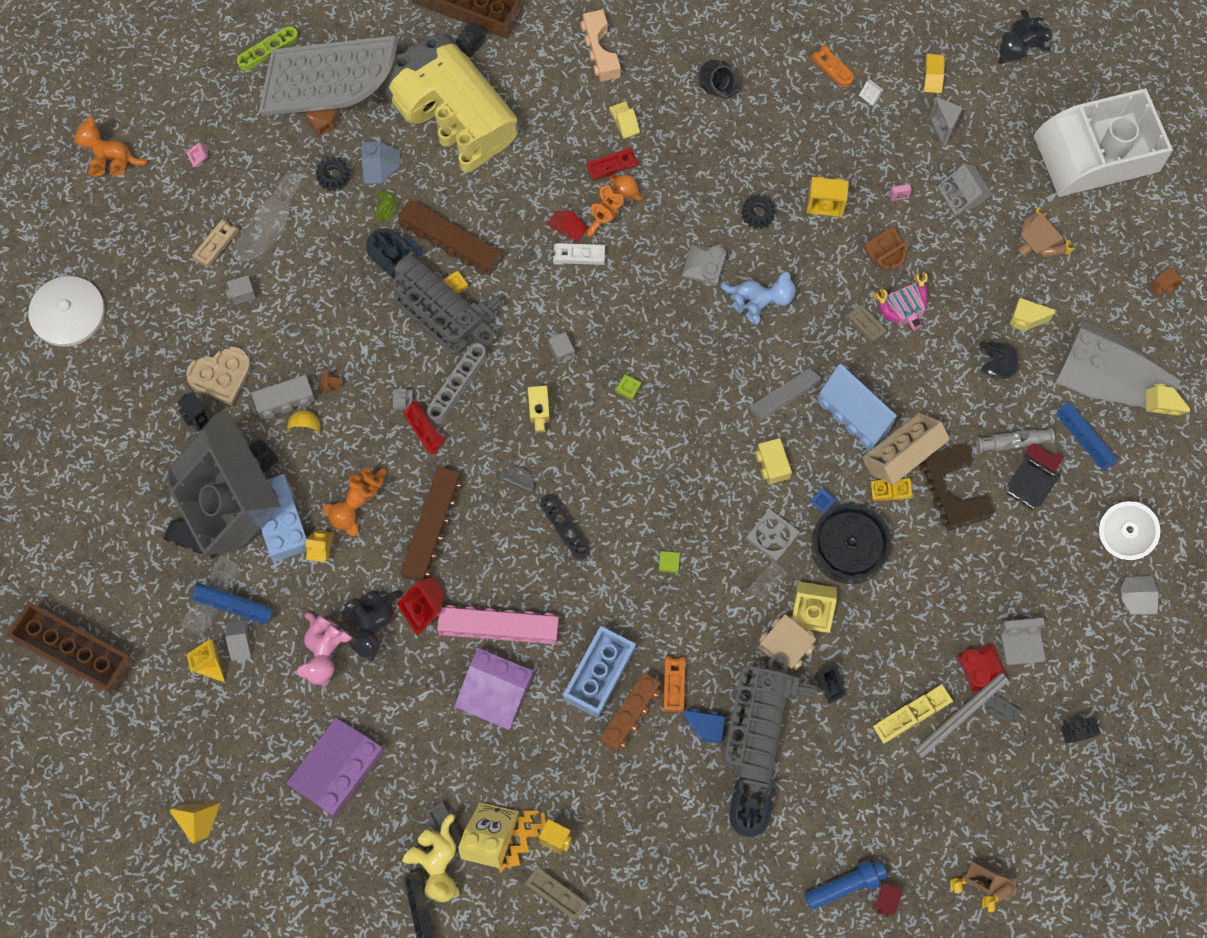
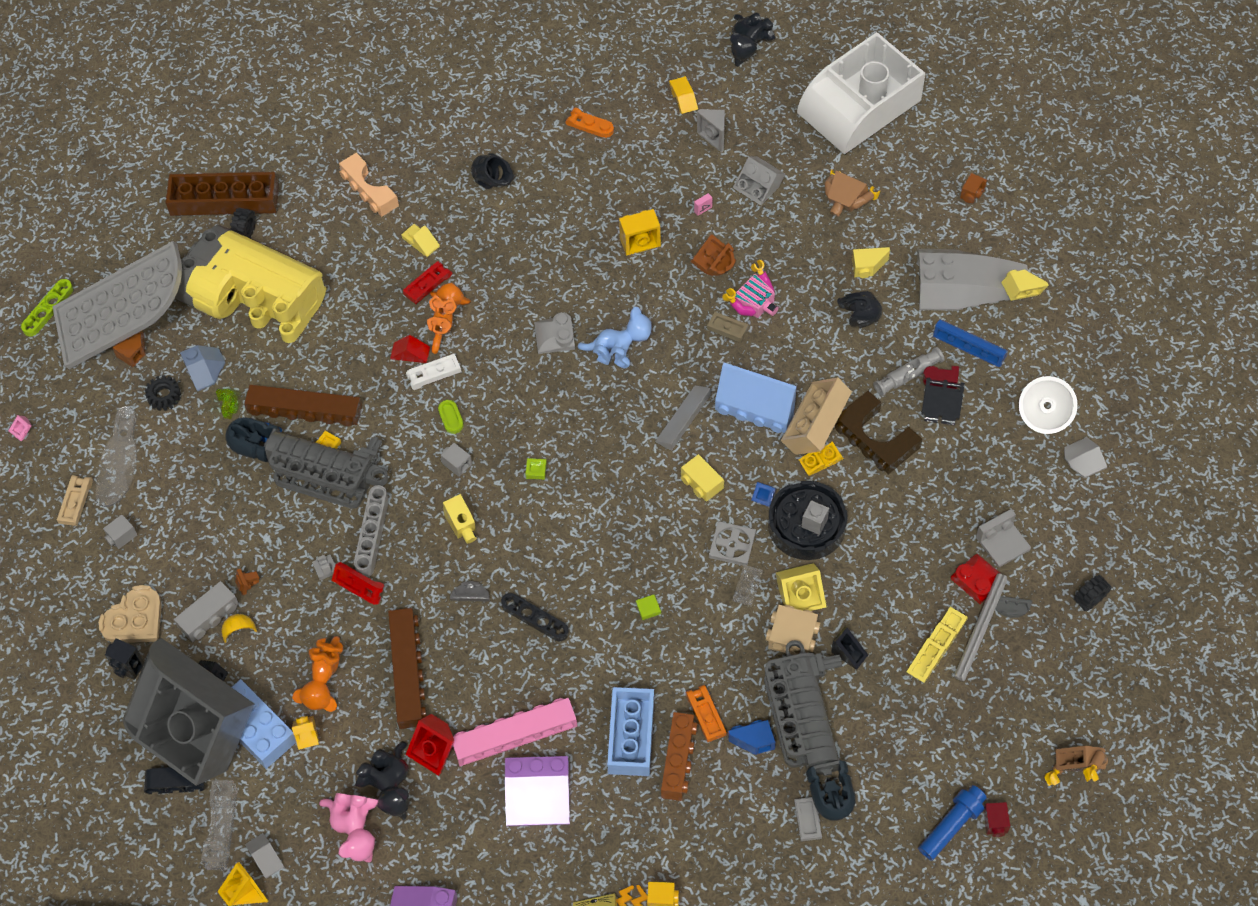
camera: 20 degrees left, 10 degrees down
blue brick [191,582,273,625] -> none
black tyre [742,194,775,229] -> none
white tile [859,80,884,106] -> none
none -> lime tile [438,400,463,434]
none -> light grey tile [794,797,822,841]
none -> light grey brick [802,501,829,535]

